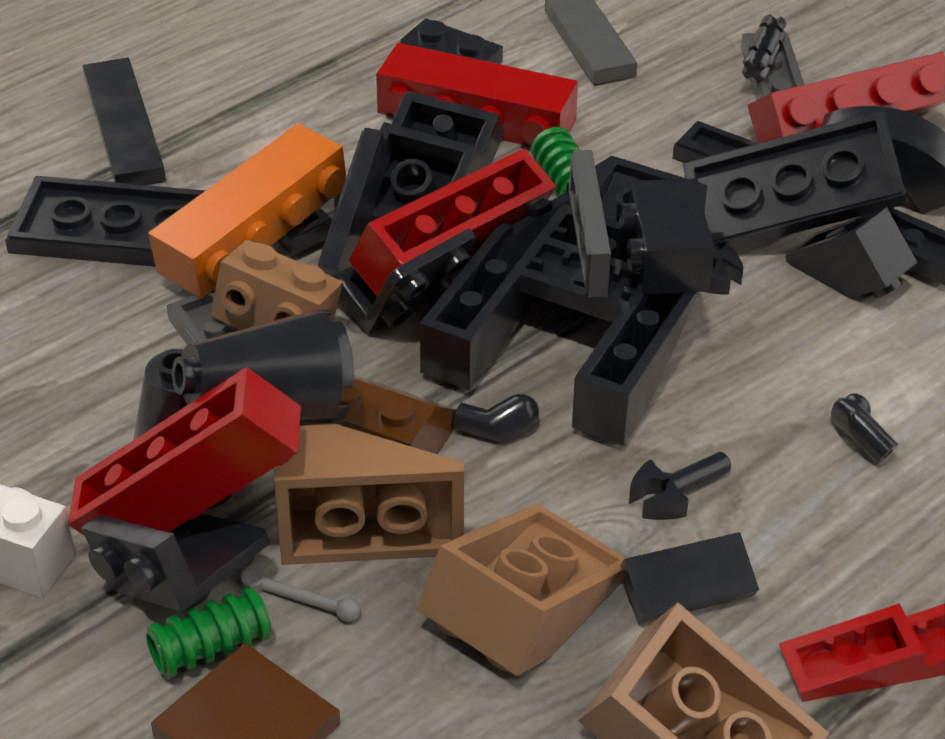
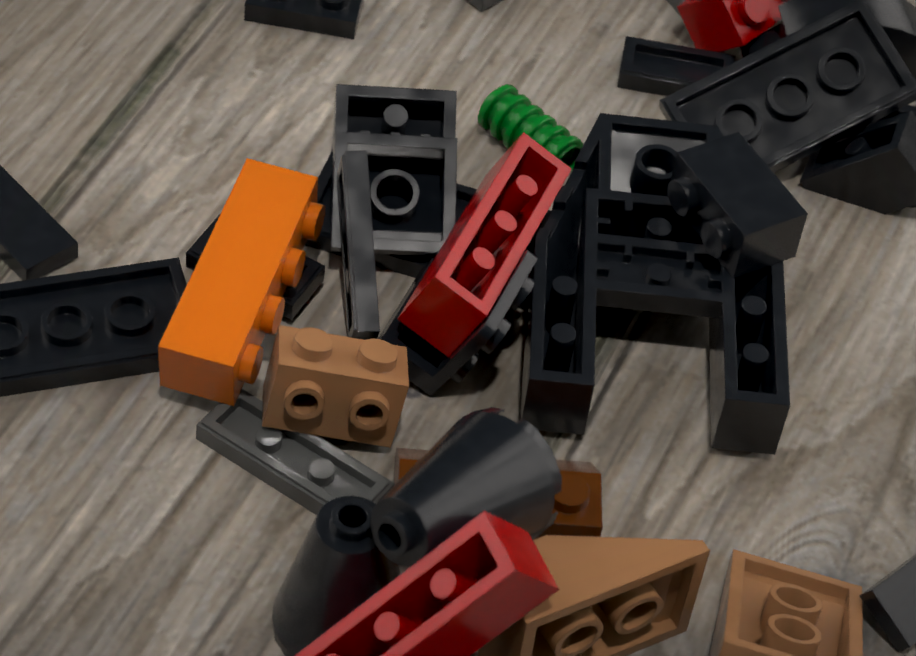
camera: 30 degrees left, 5 degrees up
red brick [376,43,578,147] -> none
black arm [453,394,539,442] -> none
dark grey tile [569,150,611,297] -> none
black bar [629,452,731,520] -> none

